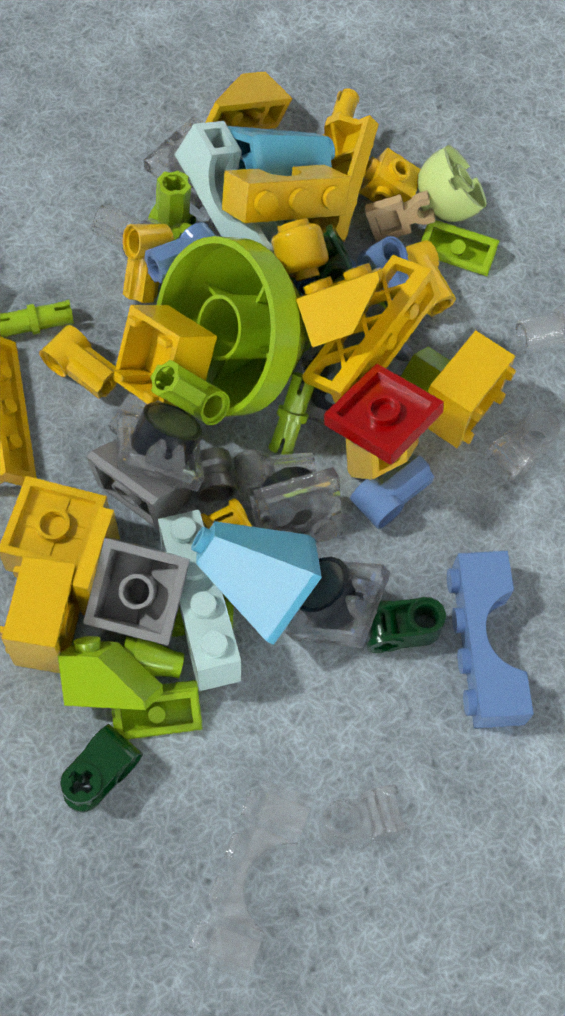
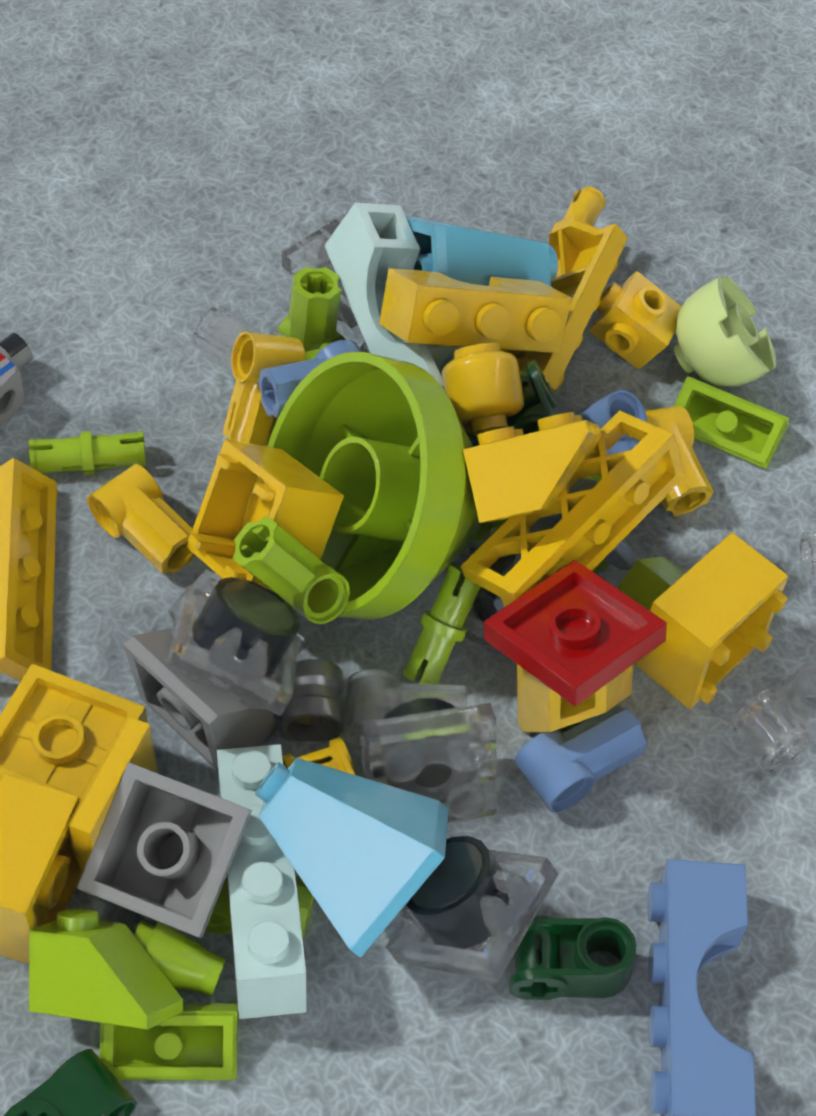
camera: 10 degrees right, 10 degrees down
yellow slope [205,71,293,129] -> none
tan plate [365,191,436,243] -> none

